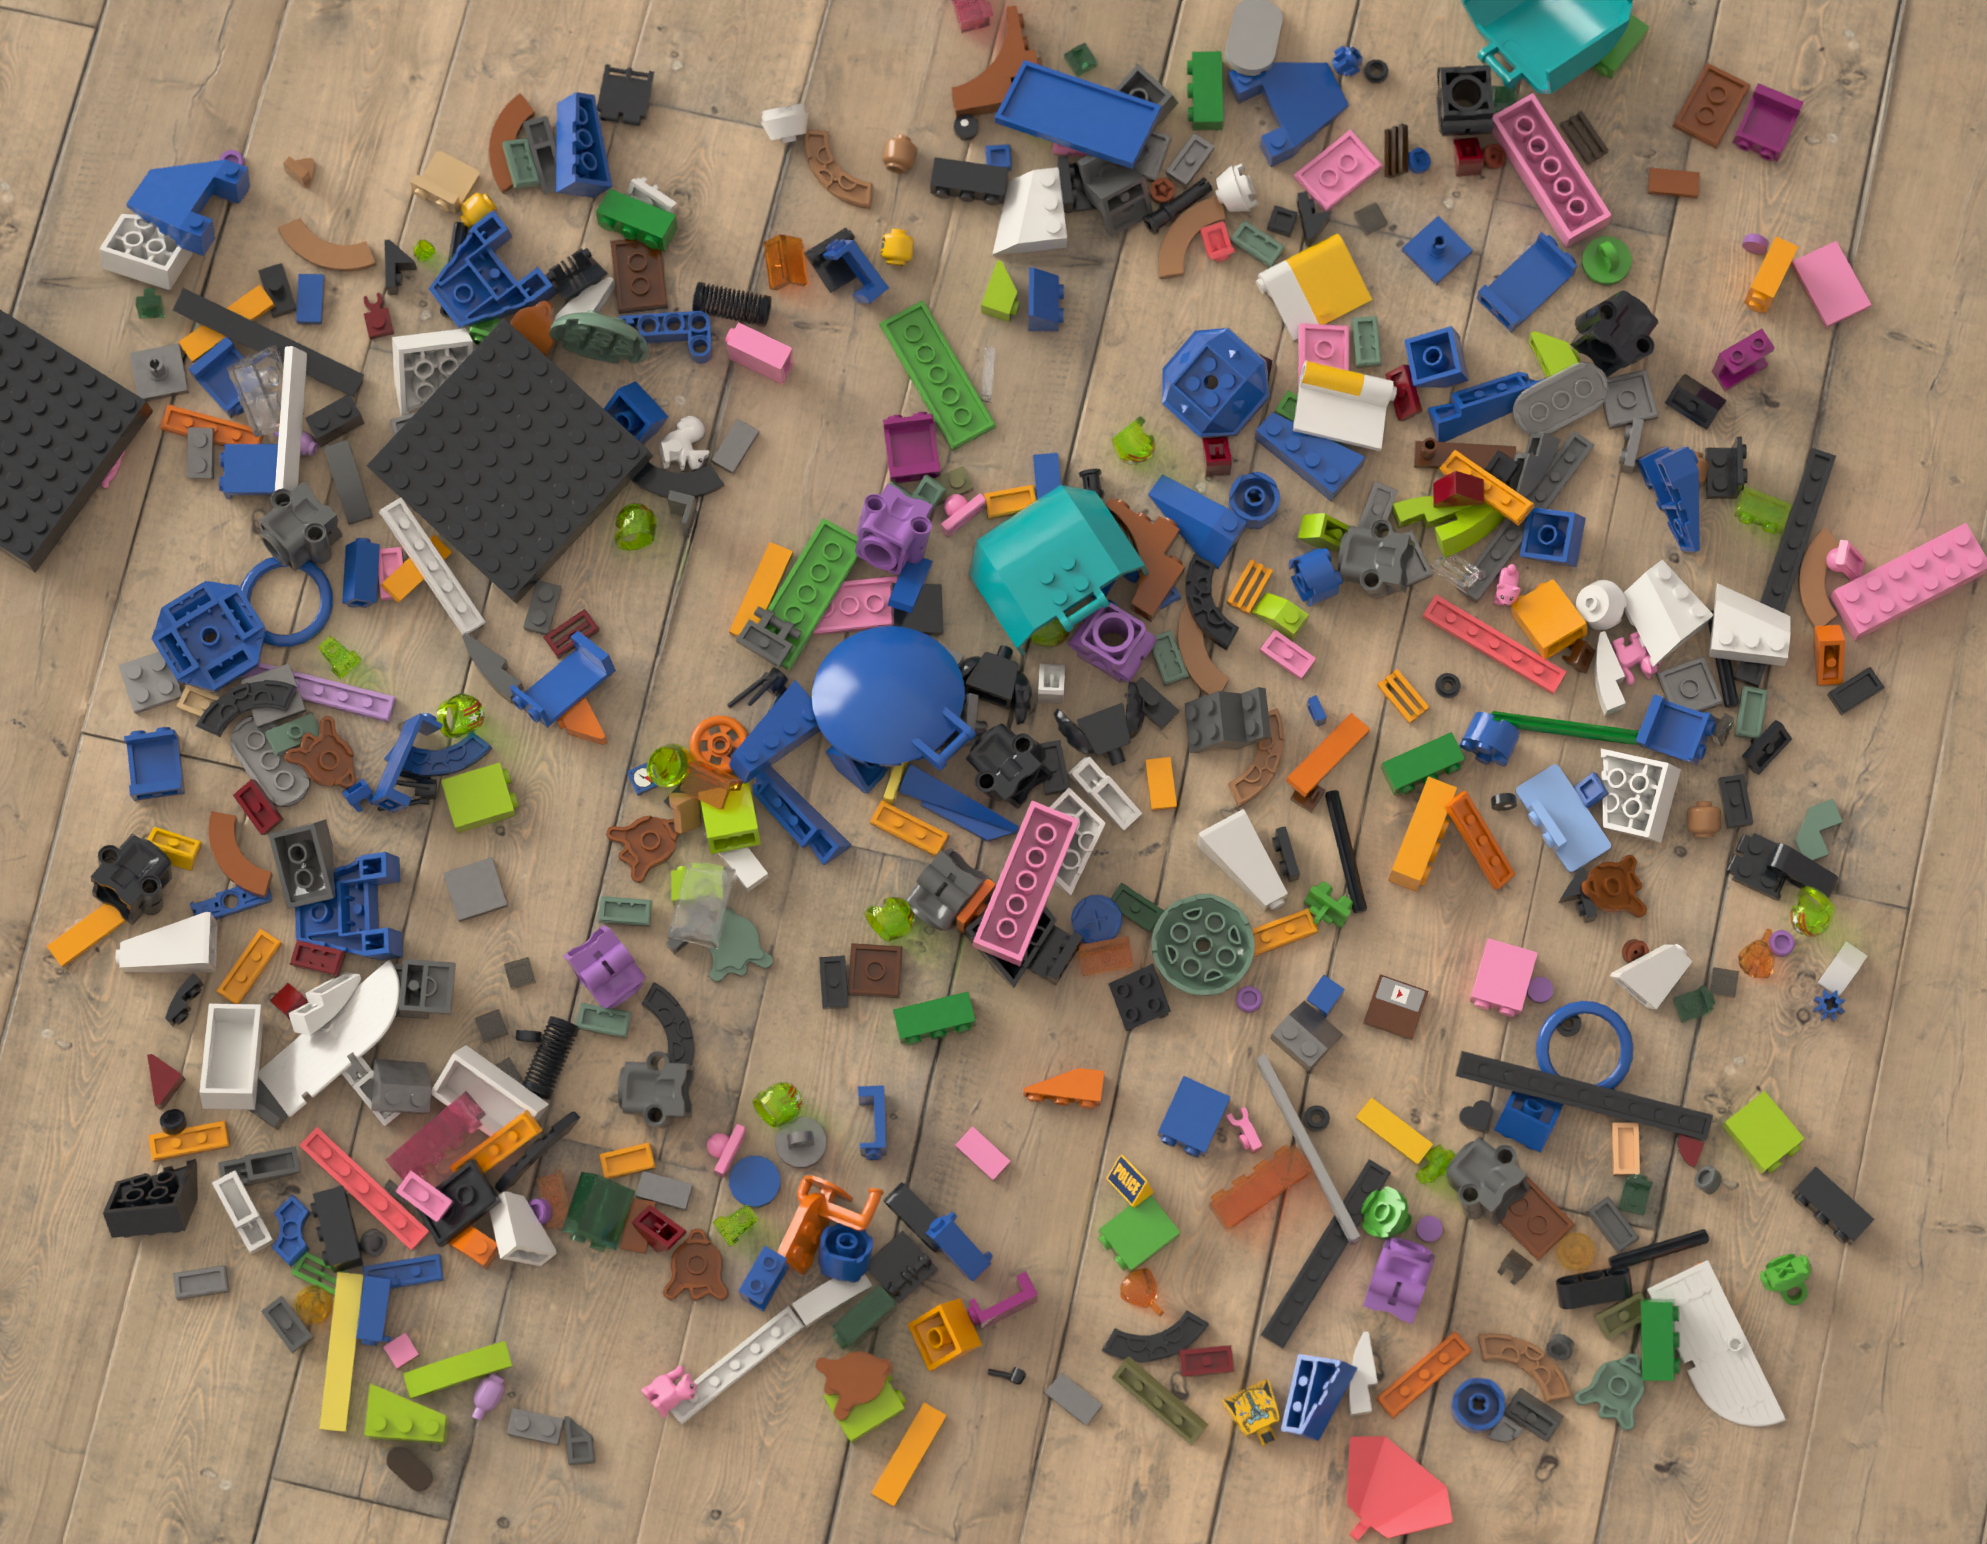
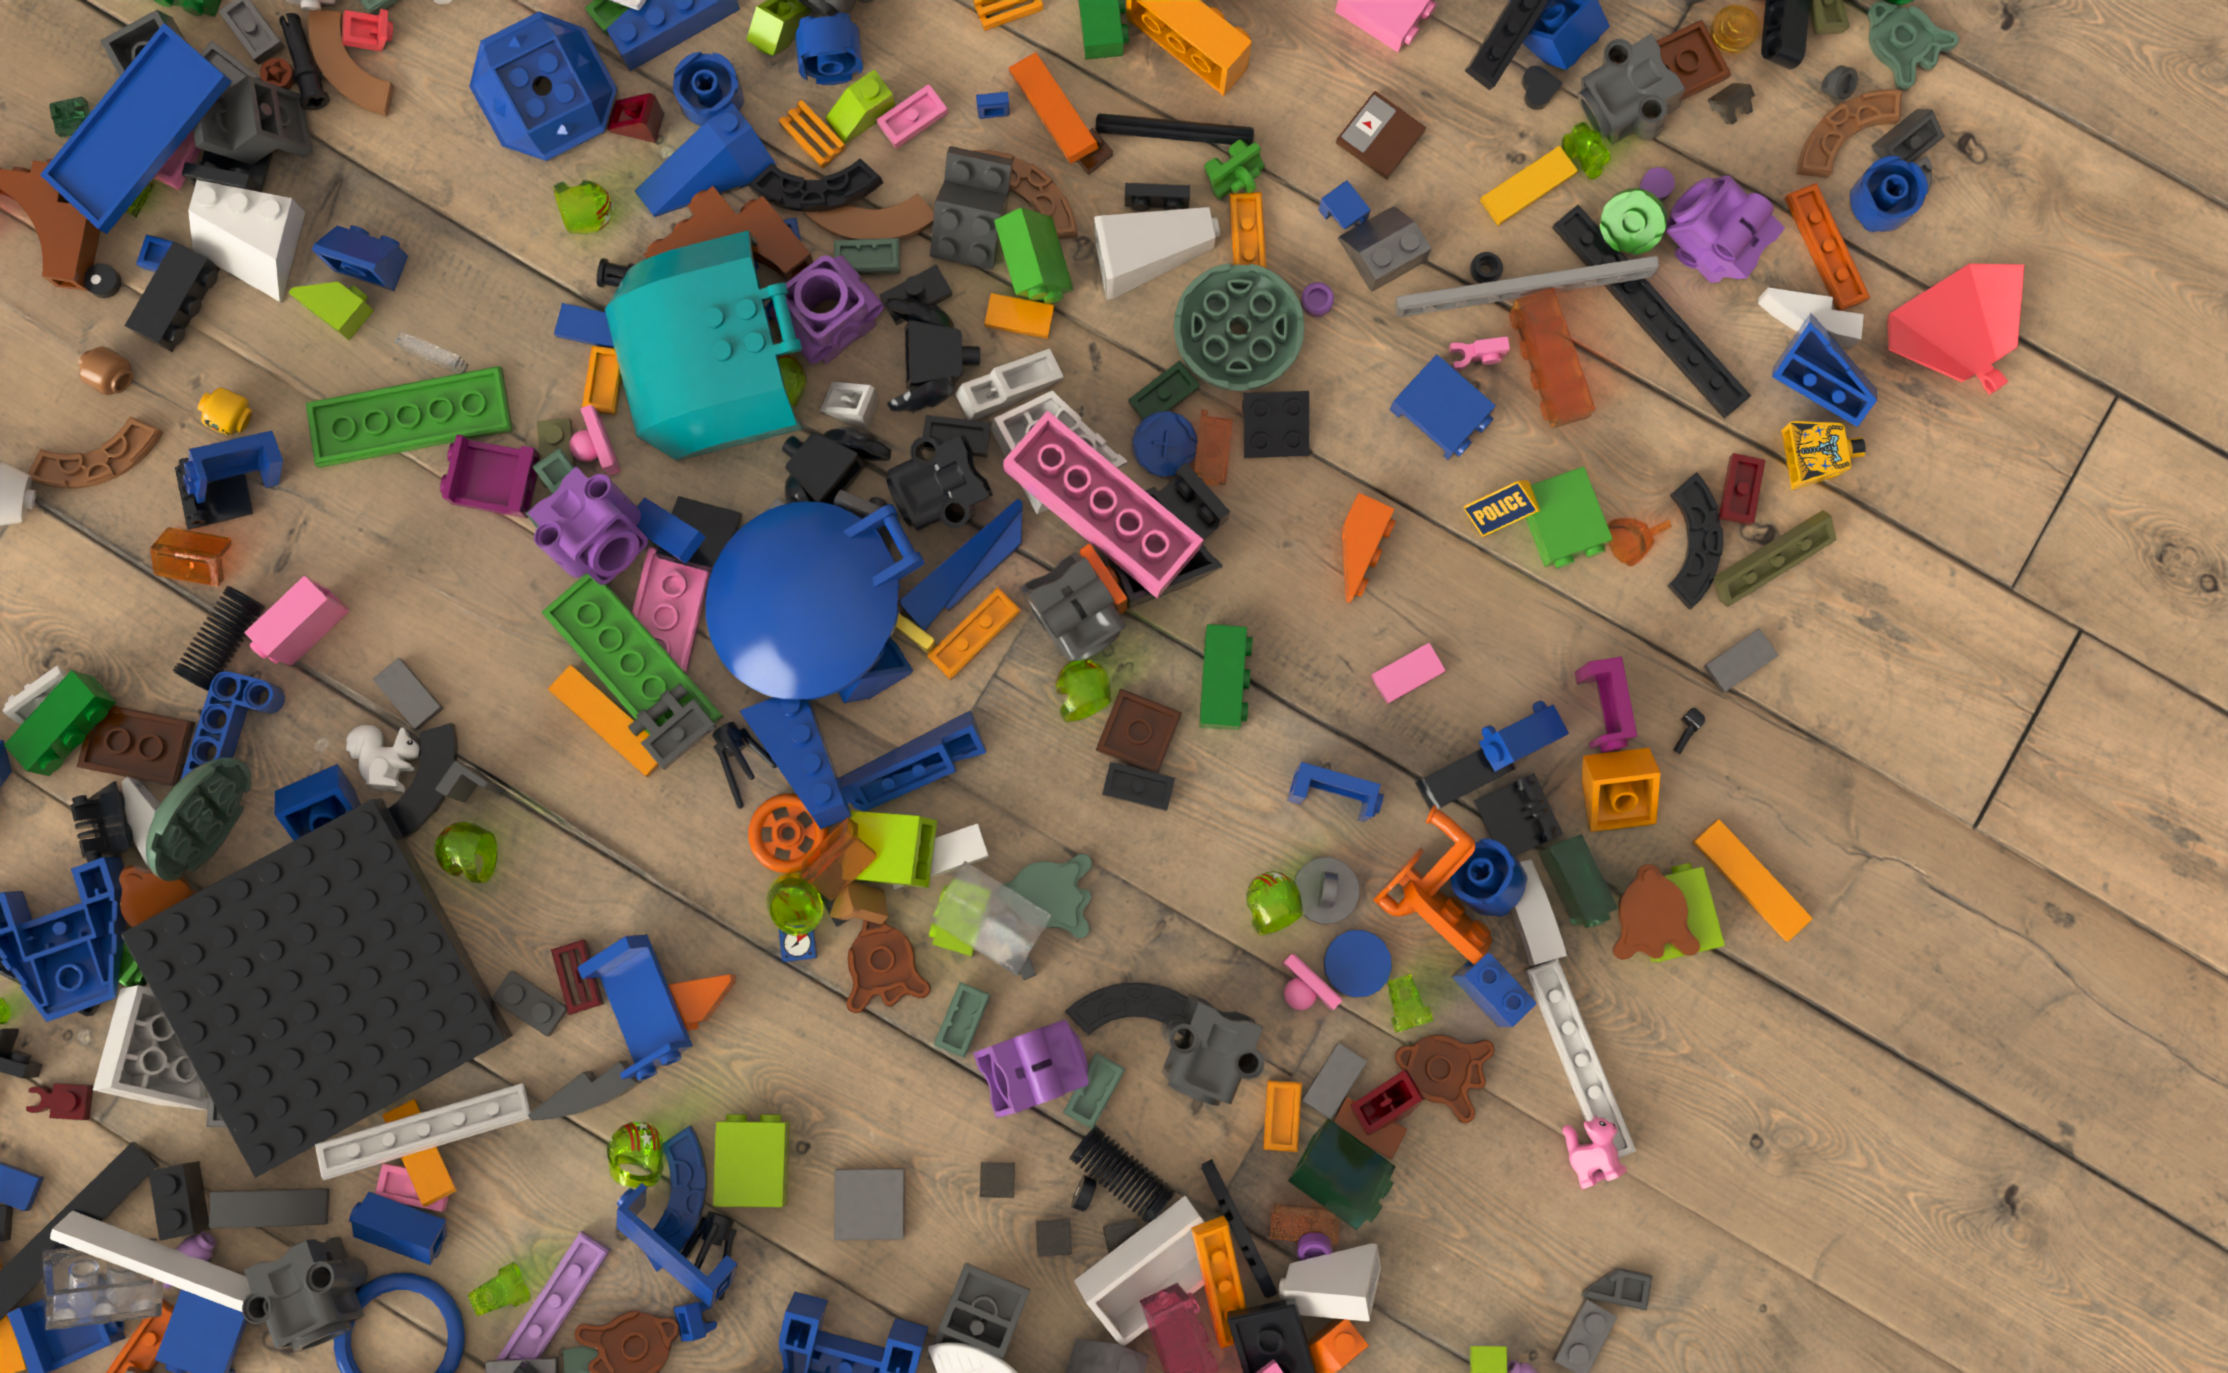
camera: 75 degrees left, 5 degrees up
none -> bright green brick [994,207,1074,304]

